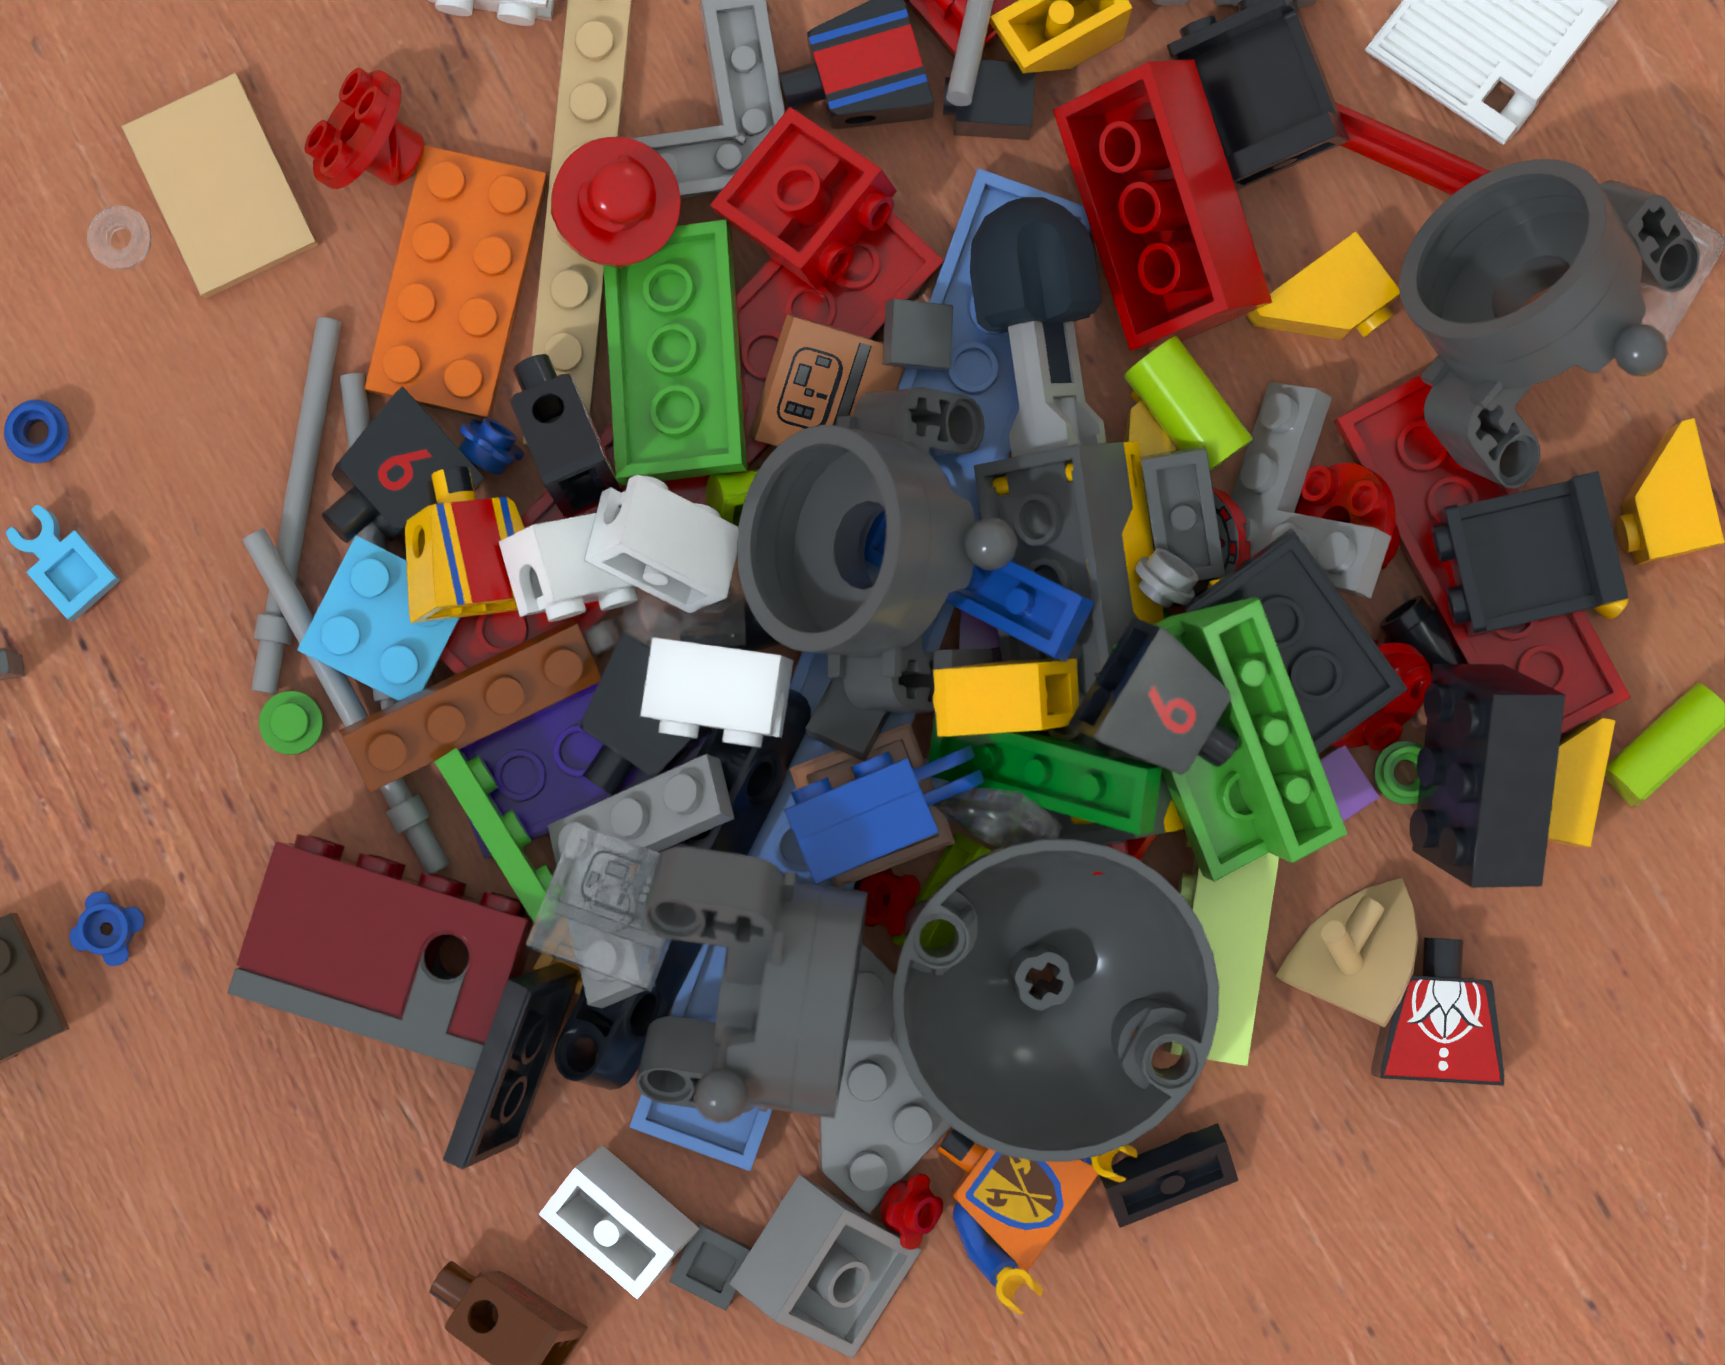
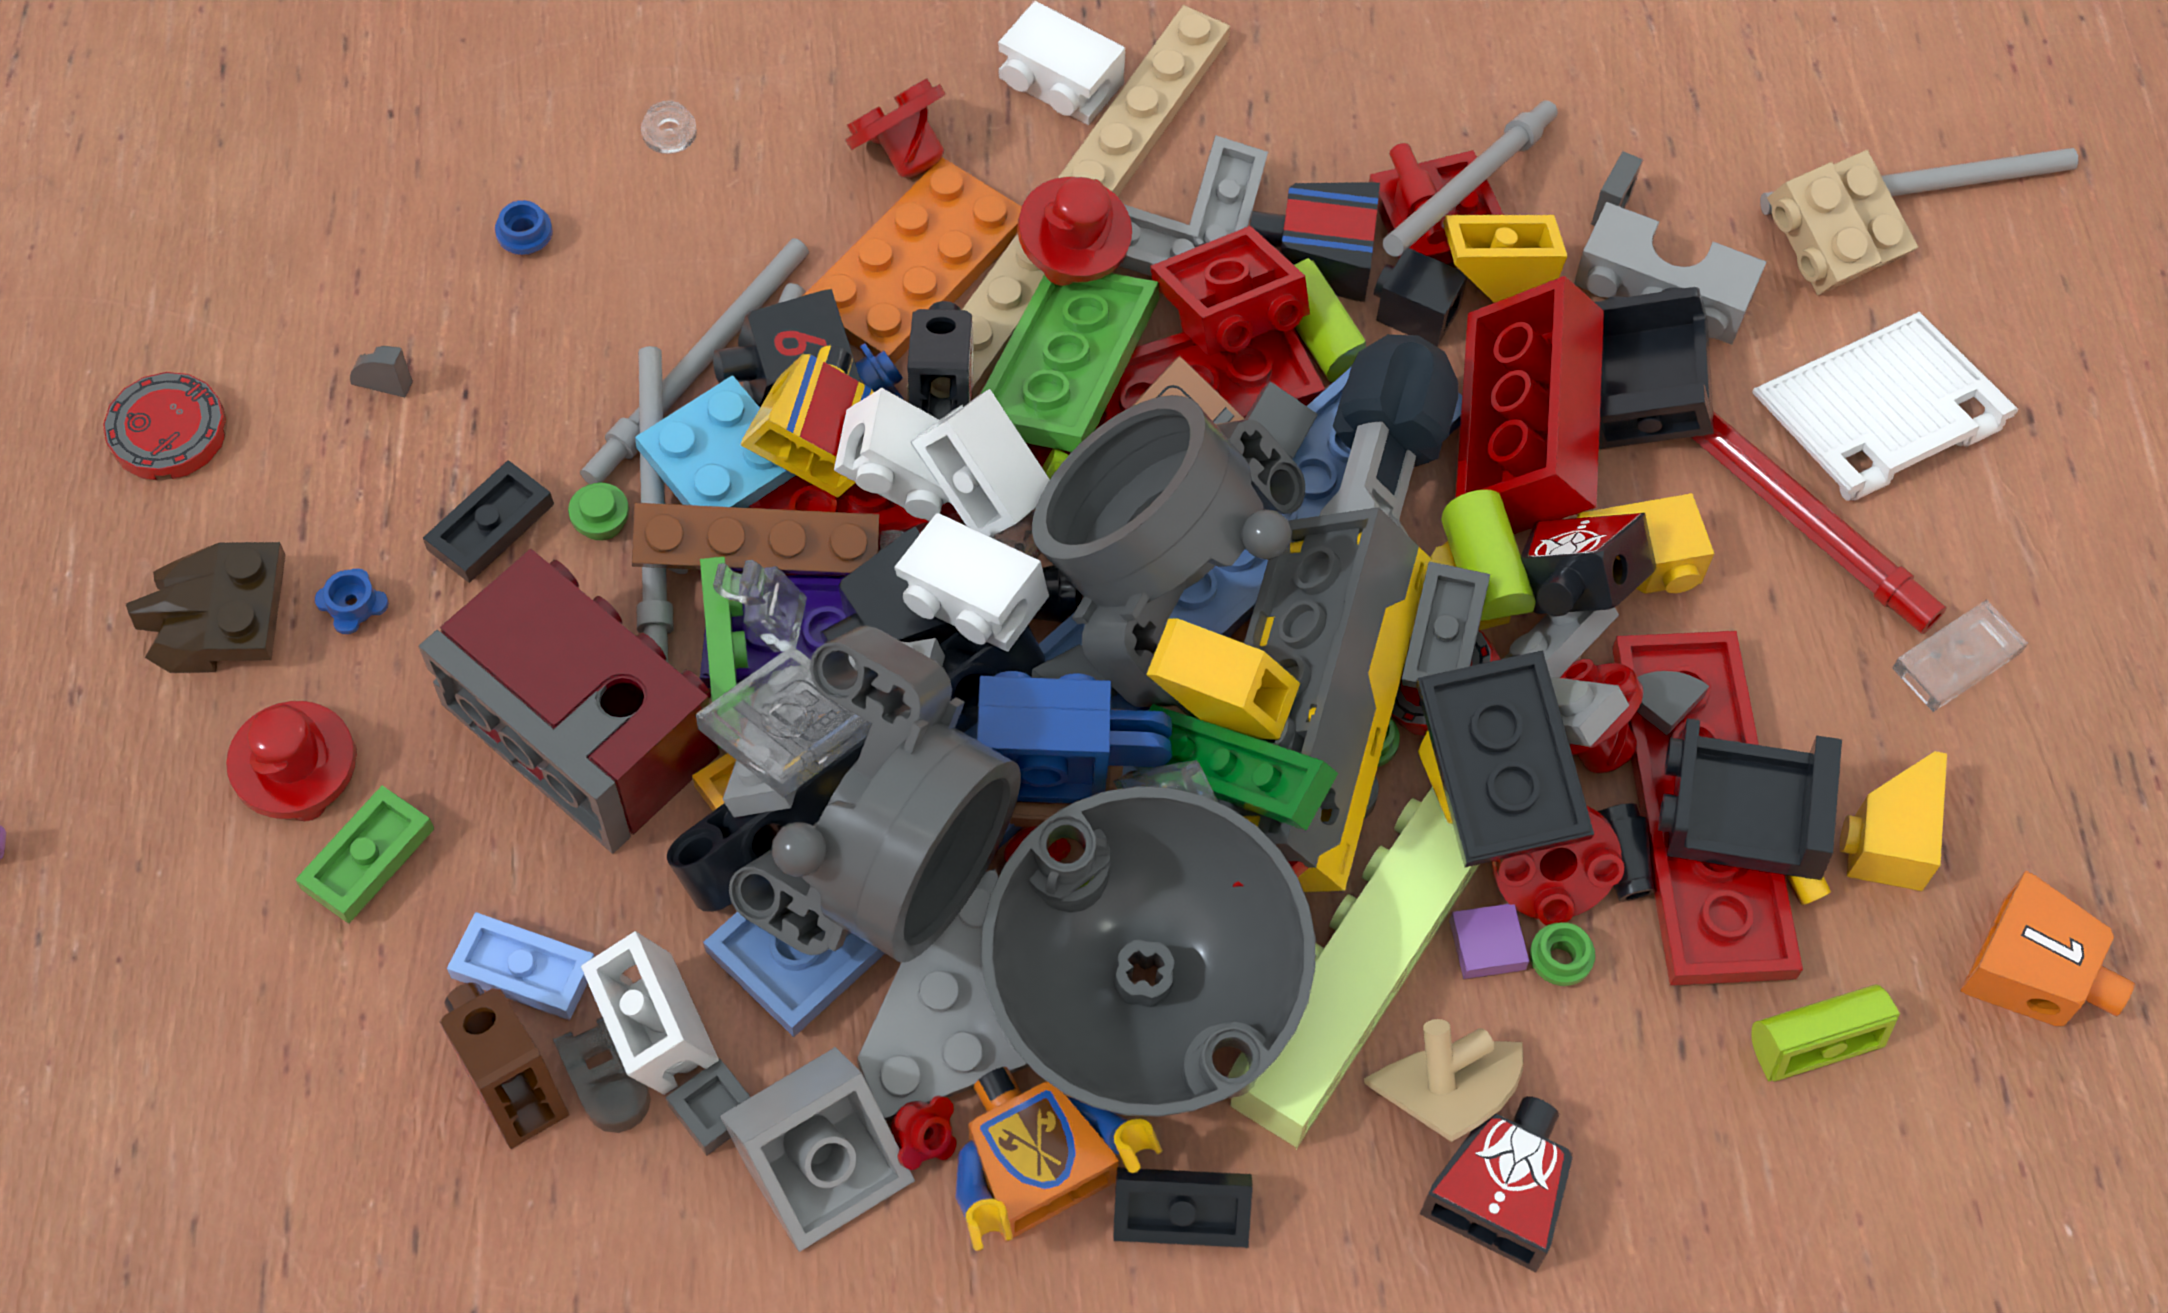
camera: 20 degrees right, 25 degrees down
medium azure plate [6,505,121,622] -> none
tan tile [121,73,319,299] -> none
black tile [443,962,580,1169] -> none
blue plate [864,509,1095,662] -> none
black torso [1067,617,1238,775] -> none
bright green slope [1113,597,1348,882] -> none
light grey plate [1135,548,1199,608] -> none
dark grey piece [1399,159,1700,488] -> none
black brick [1410,664,1565,888] -> none
yellow slope [1548,718,1616,847] -> none
none -> red plate [226,701,357,822]
none -> bright green plate [295,785,434,924]
none -> black plate [423,460,554,583]
none -> light blue plate [447,912,595,1020]
none -> clear smoke plate [553,1017,651,1133]
none -> clear plate [713,560,807,652]
none -> lime brick [1294,258,1366,382]
none -> black torso [1520,513,1657,616]
none -> dark grey tile [1636,671,1709,735]

